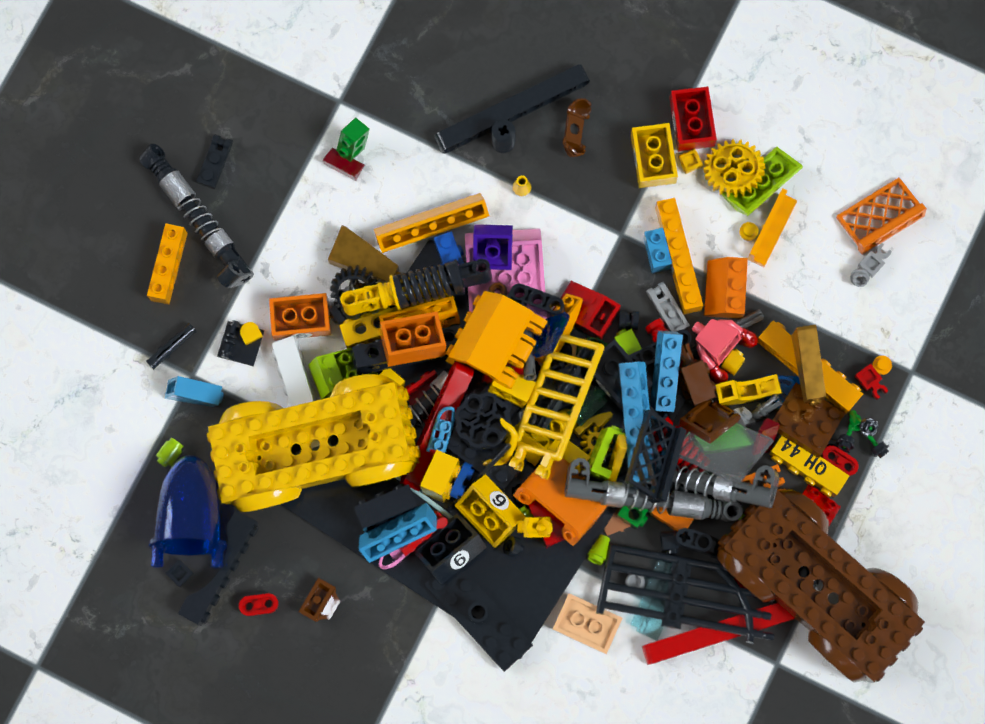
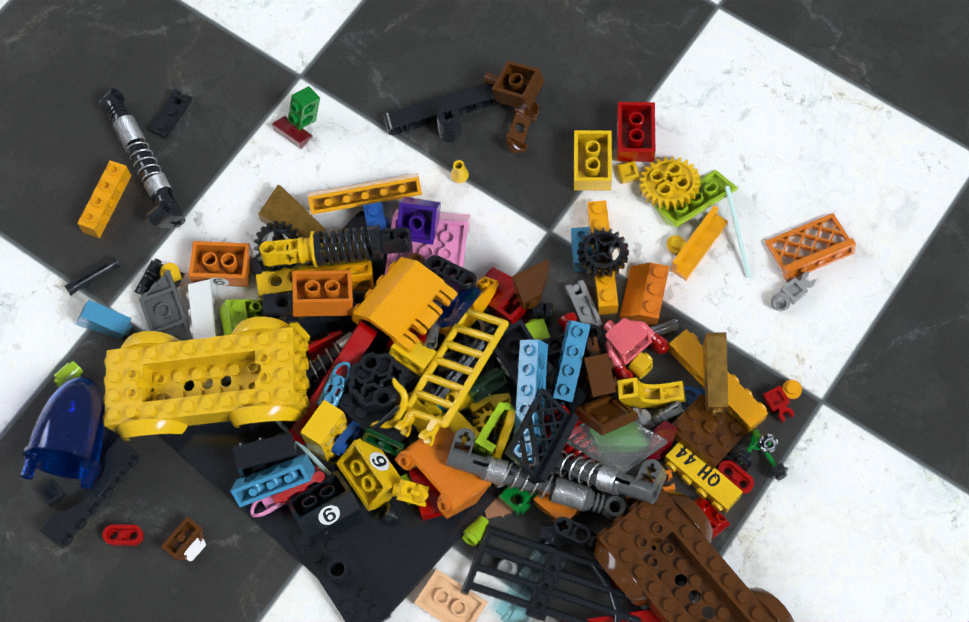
camera: 10 degrees right, 10 degrees down
none -> dark grey wing [139,270,193,340]
none -> dark green slope [361,428,404,456]
none -> reddish brown brick [484,60,544,111]
none -> reddish brown slope [512,259,549,310]
none -> black gear [577,227,629,278]
none -> light aqua axle [725,186,751,278]

